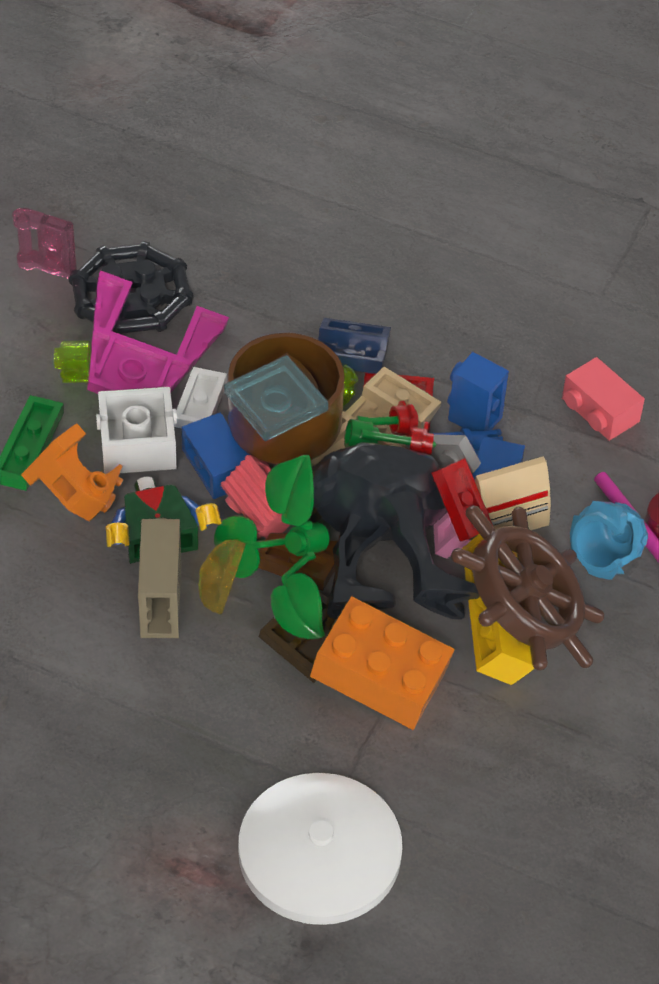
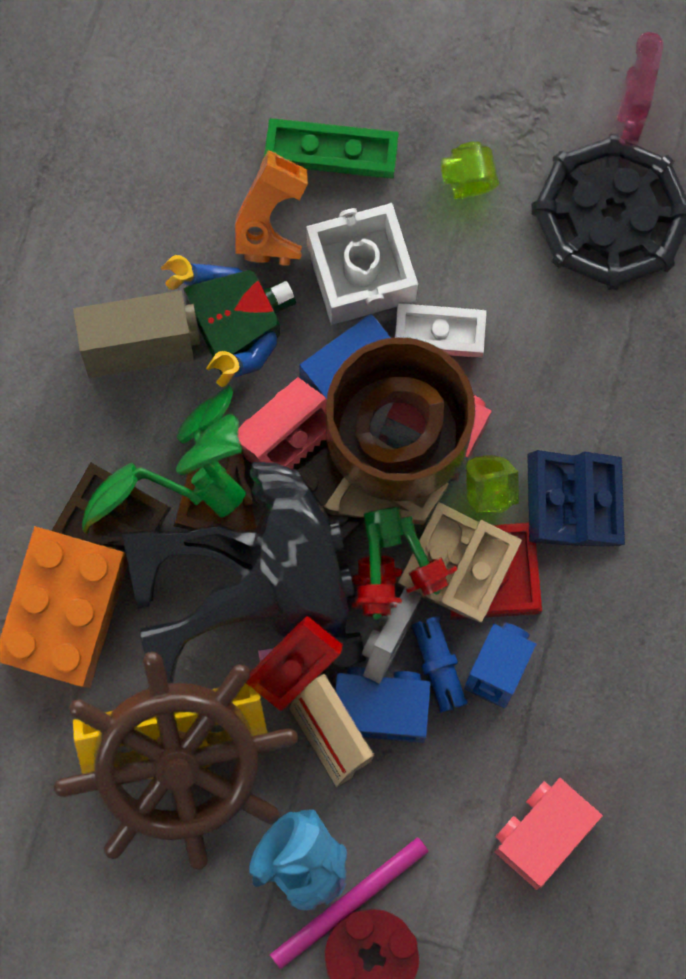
camera: 80 degrees right, 25 degrees up
dark pink wing [87,270,229,394] -> none
clear yellow plate [198,540,246,615] -> none
clear light blue tile [224,355,328,441] -> none

